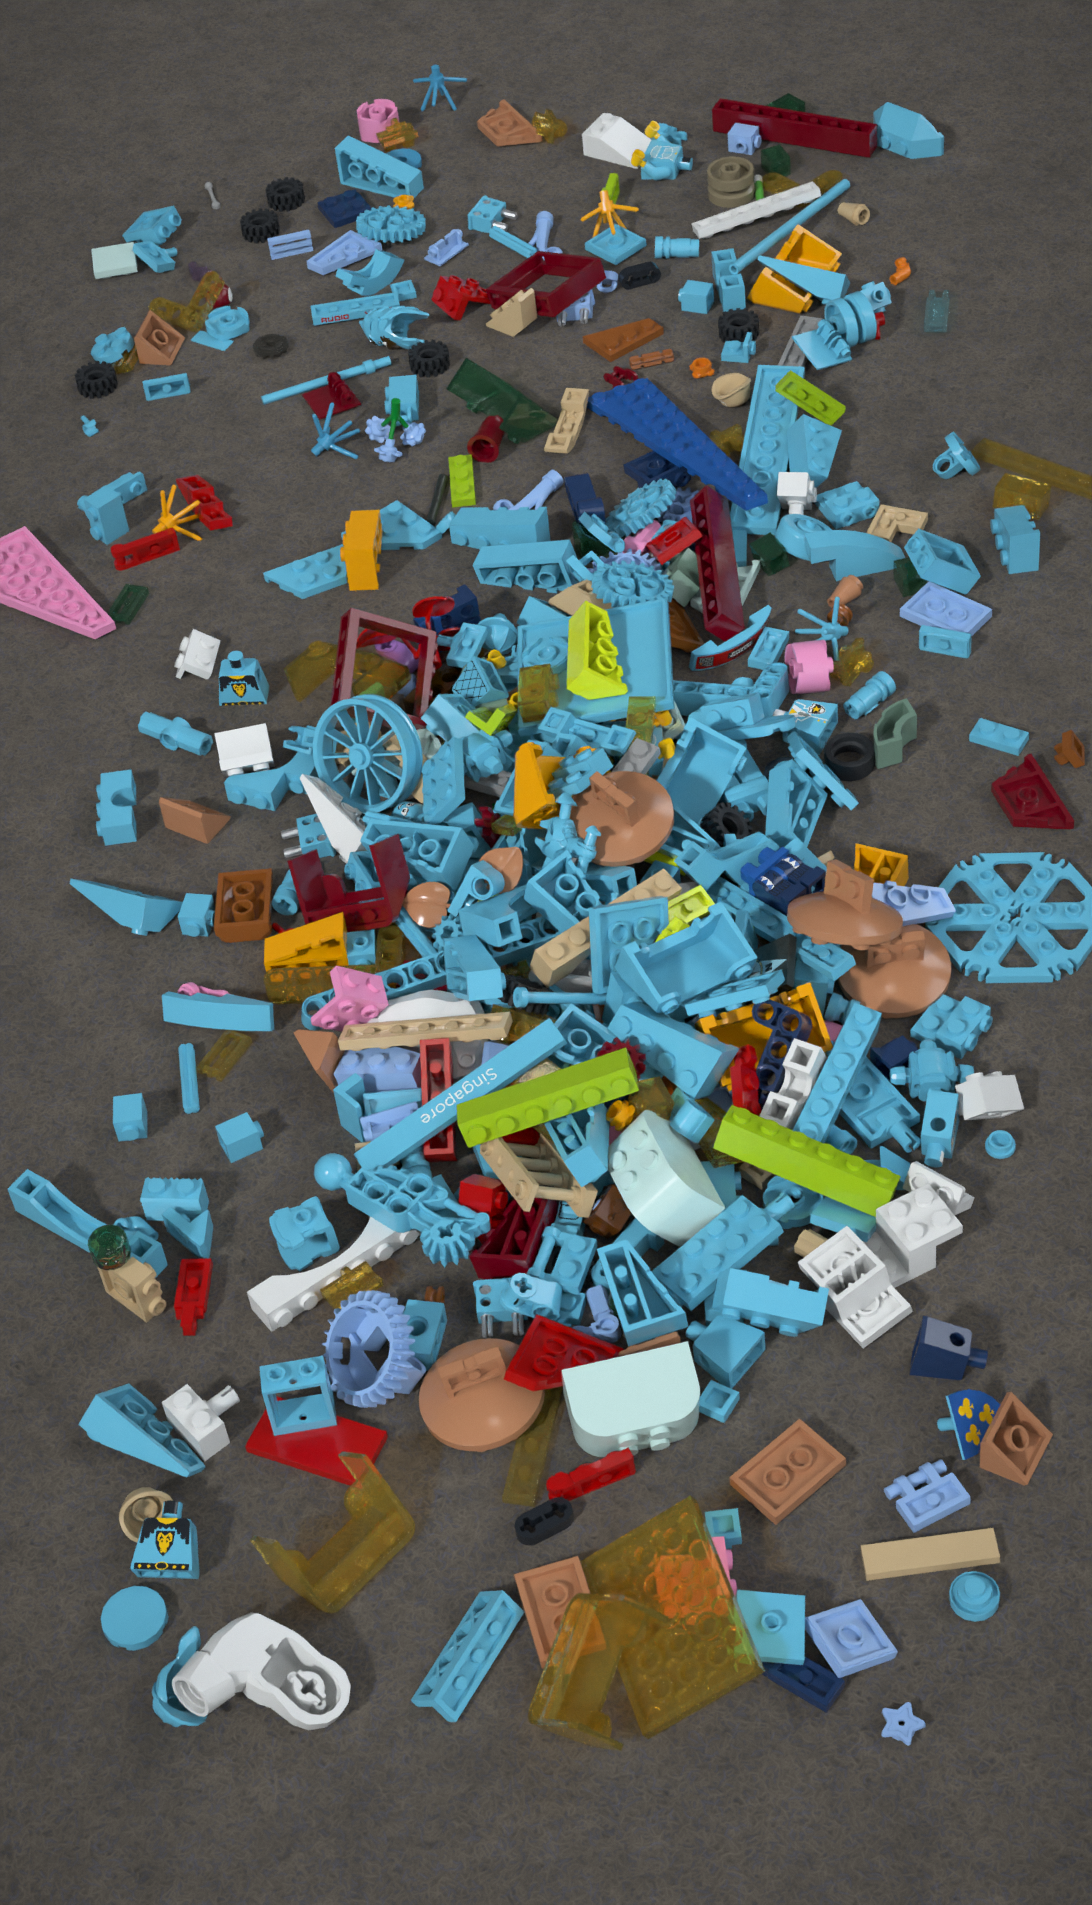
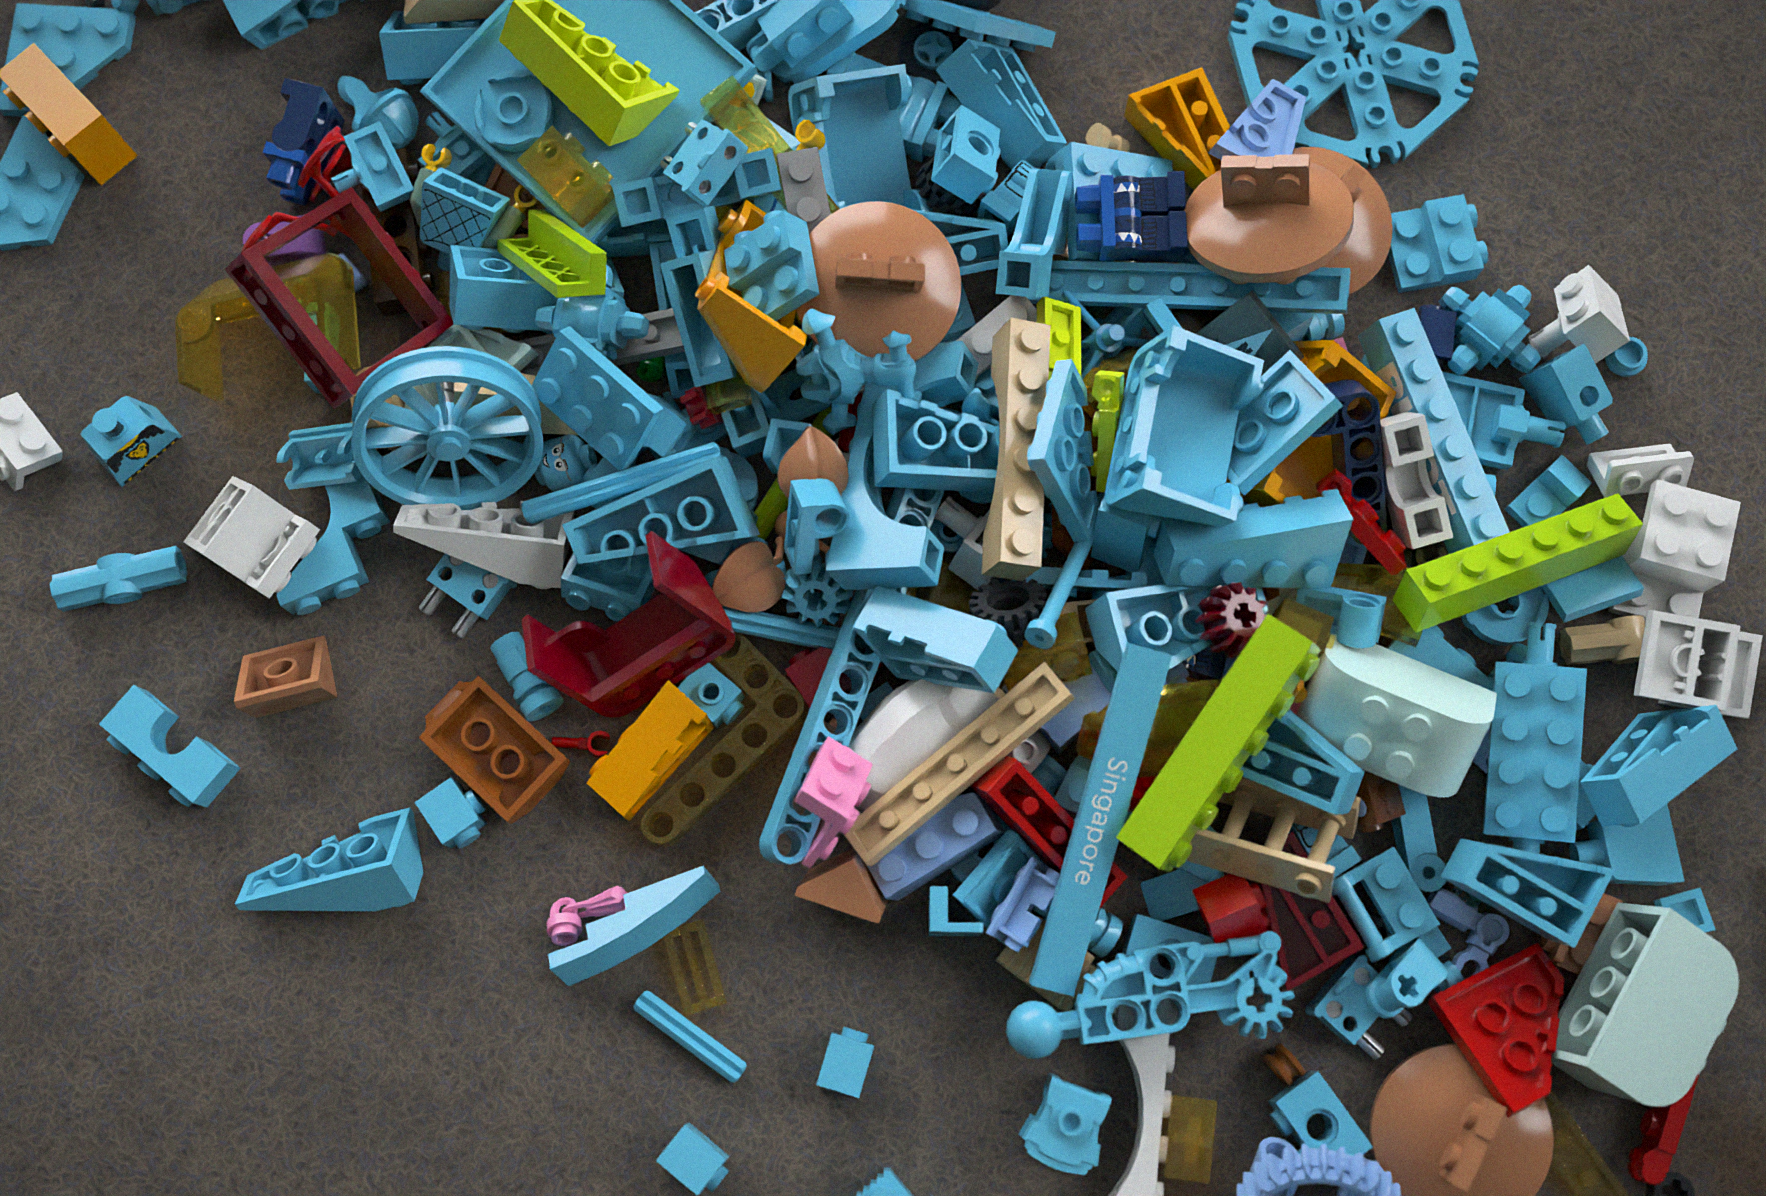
camera: 50 degrees left, 30 degrees up
none -> medium azure piece [660,119,748,208]
none -> medium azure brick [931,105,1001,204]

